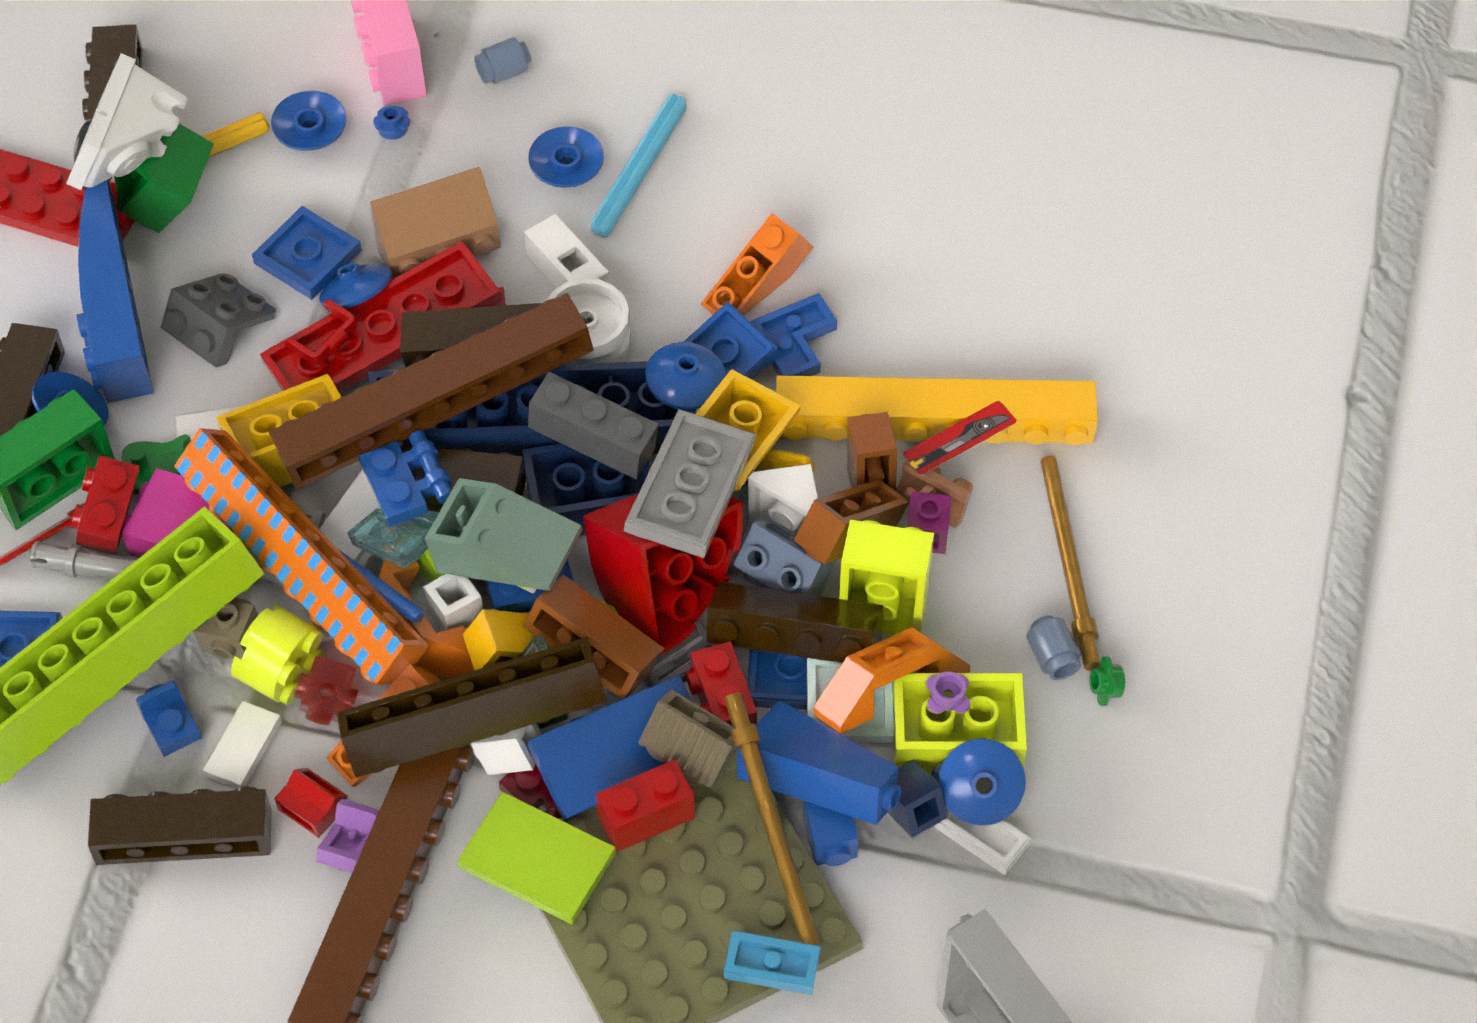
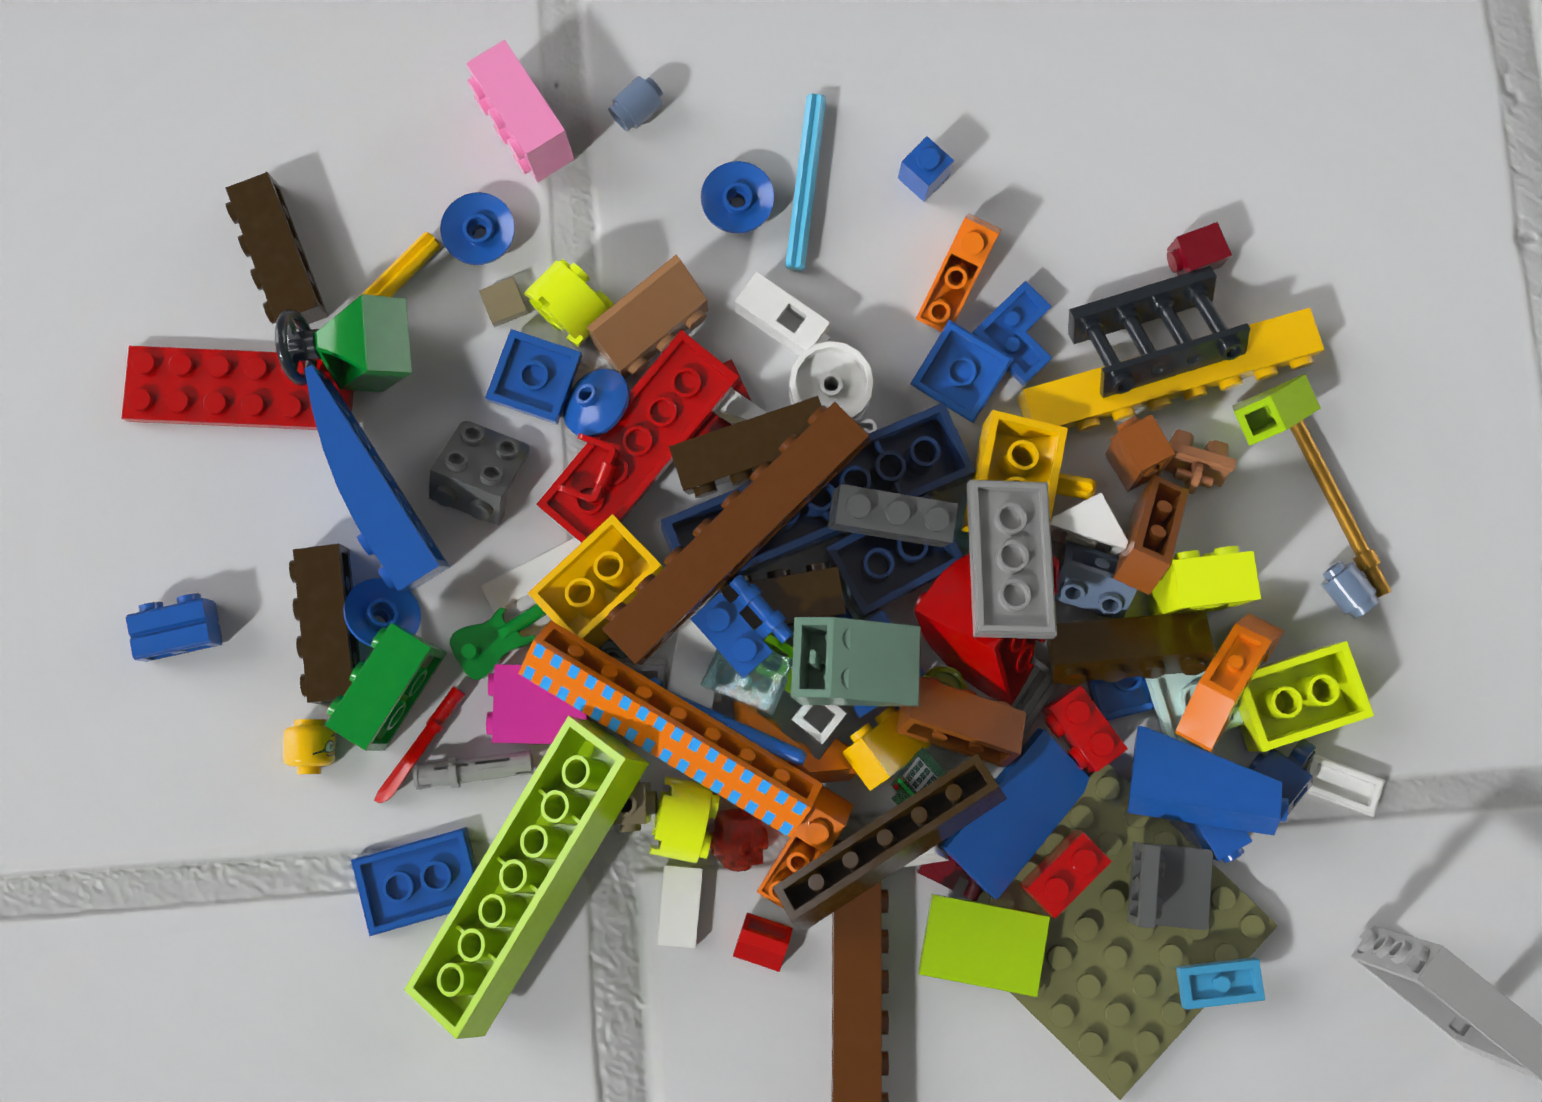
camera: 20 degrees left, 25 degrees up
white piece [66,53,188,190] -> none
red brick [70,455,140,555] -> none
dark brown brick [88,786,272,865] -> none
blue bracket [136,680,202,757] -> none
medium lavender bracket [316,799,379,873] -> none
blue plate [373,105,410,140] -> none
dark tan brick [638,689,737,787] -> none
blue dish [645,342,725,410] -> none
pearl gold bar [724,692,820,946] -> none
red sticker [903,401,1017,475] -> none
magenta bracket [907,492,951,554] -> none
medium lavender plate [926,671,970,714] -> none
blue dish [938,738,1026,826] -> none
green plate [1089,656,1125,706] -> none
none -> dark tan tile [479,277,529,328]
none -> neon yellow brick [524,259,614,347]
none -> blue brick [898,136,954,202]
none -> black fence [1068,266,1251,398]
none -> dark grey bracket [1127,842,1213,930]
none -> dark red brick [1167,222,1232,276]
none -> lime slope [1232,374,1321,446]

